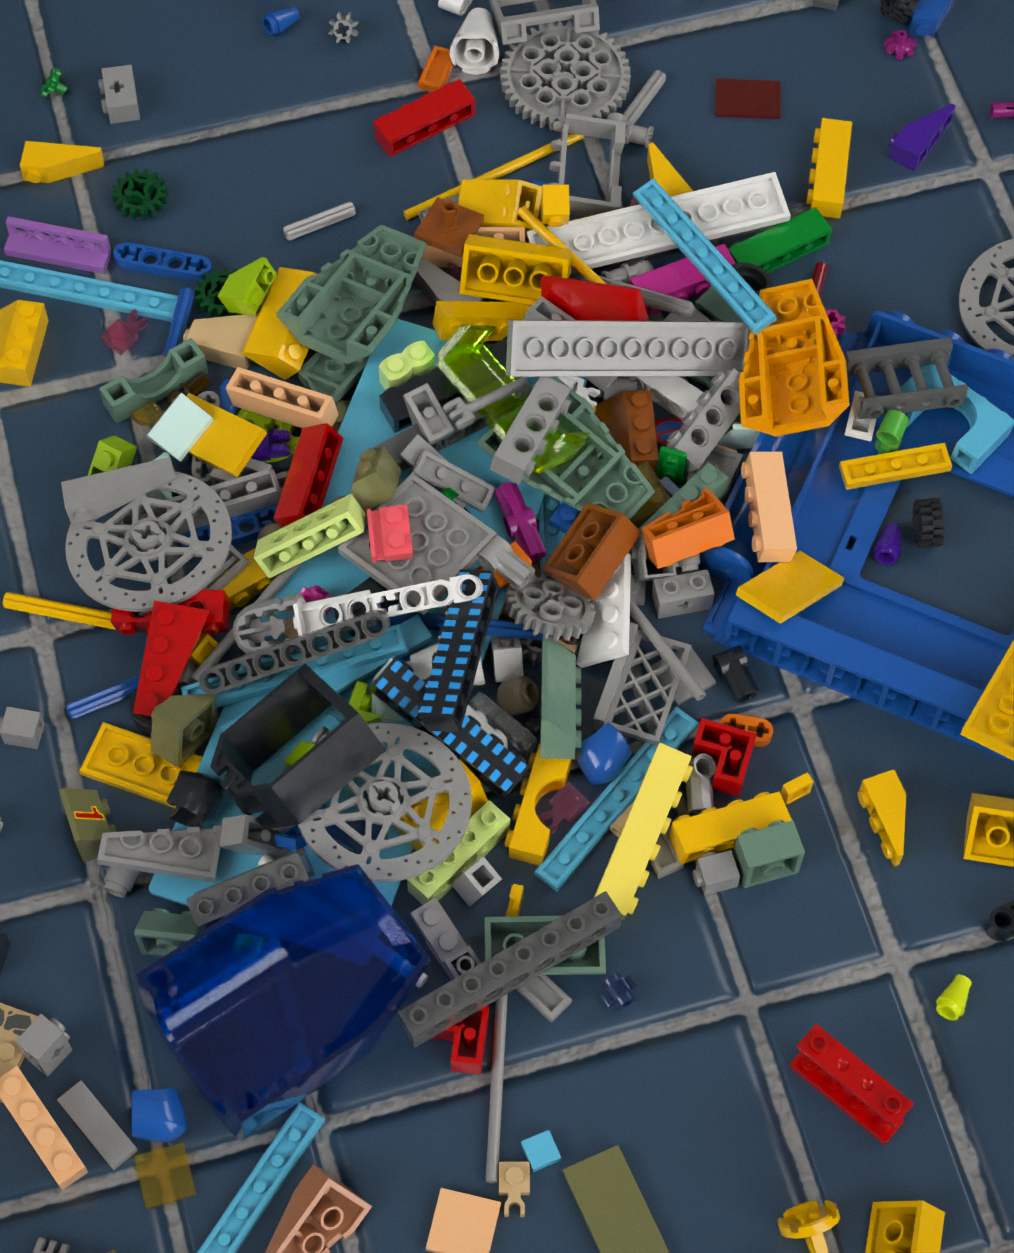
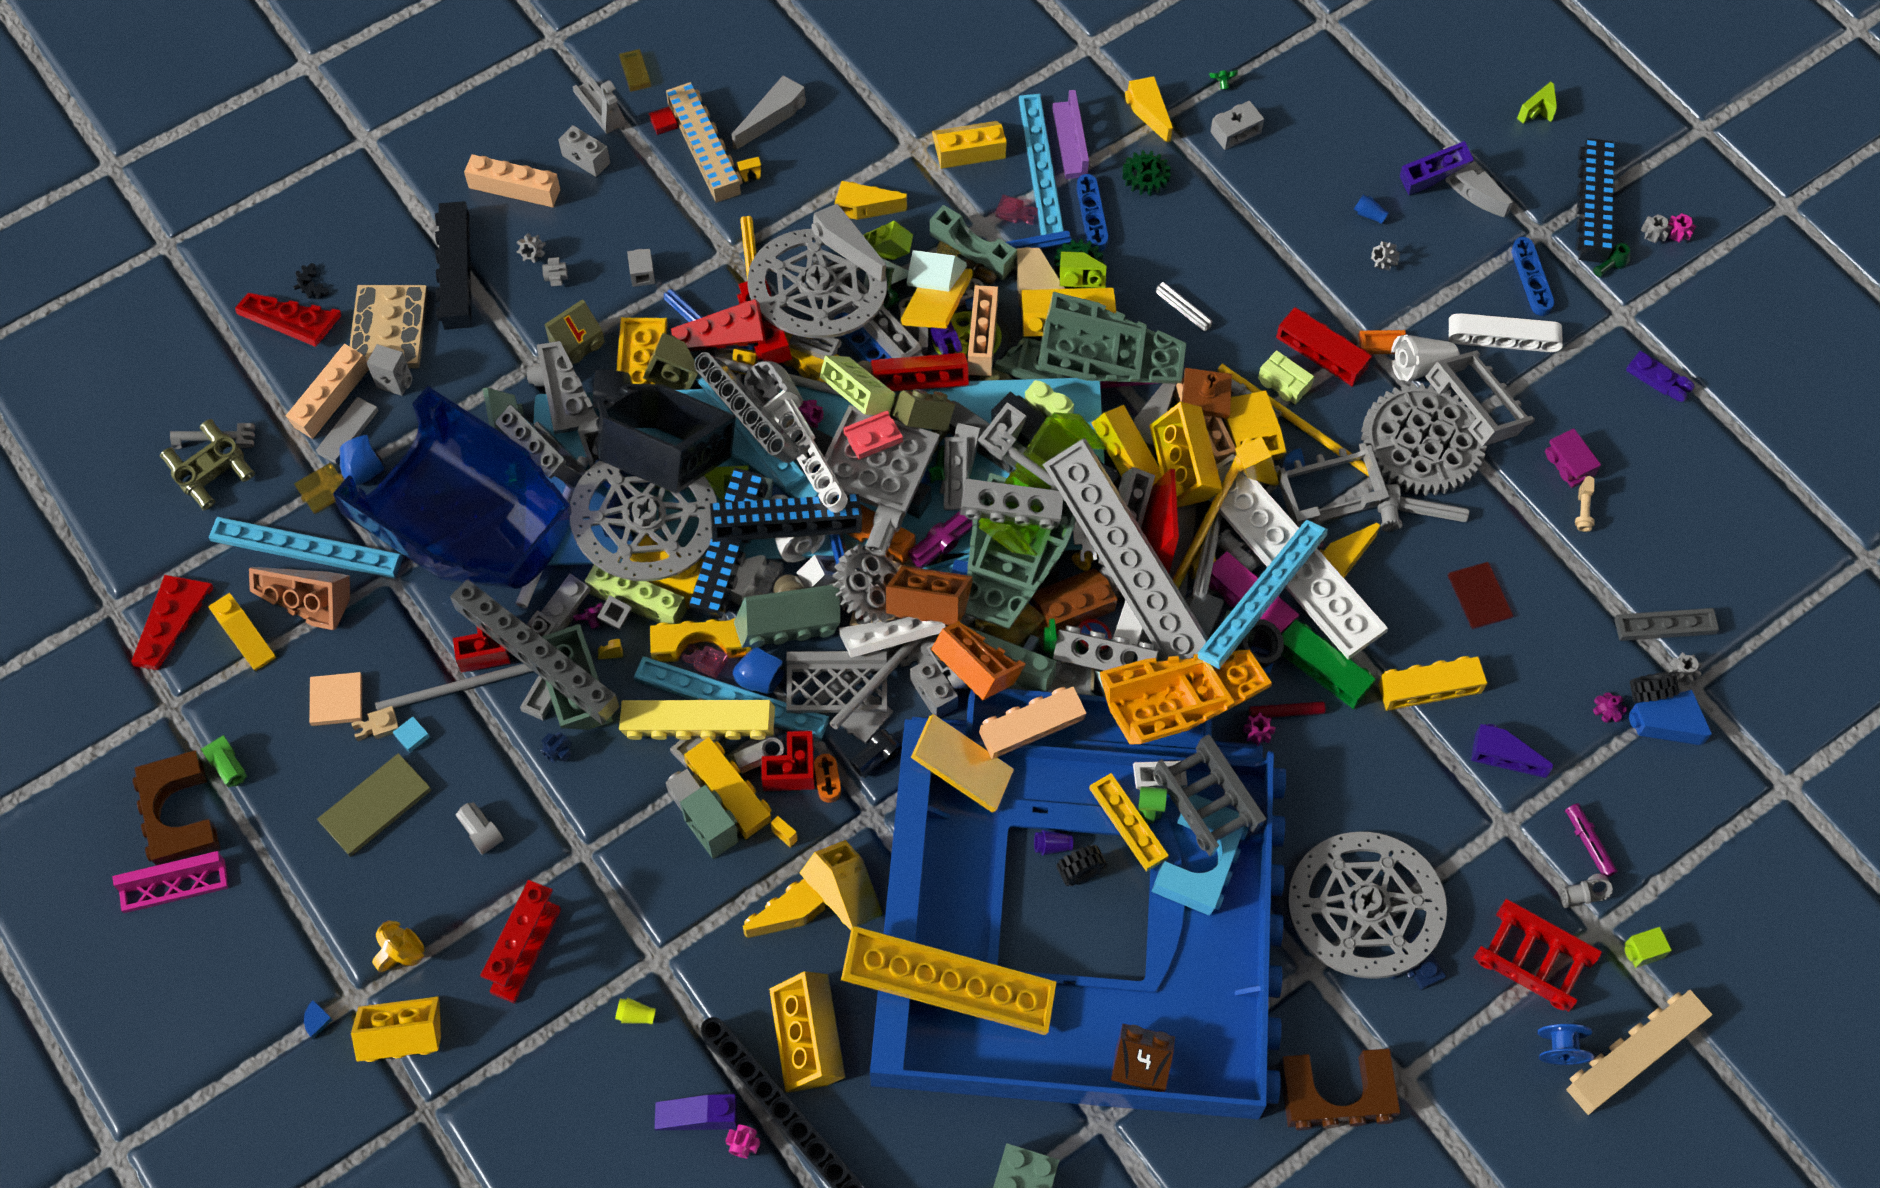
camera: 70 degrees right, 0 degrees up
none -> light grey piece [455,802,504,855]
none -> magenta plant [573,602,603,629]
none -> yellow slope [800,840,883,930]
none -> yellow slope [835,181,907,220]
none -> yellowish green brick [1258,350,1315,404]

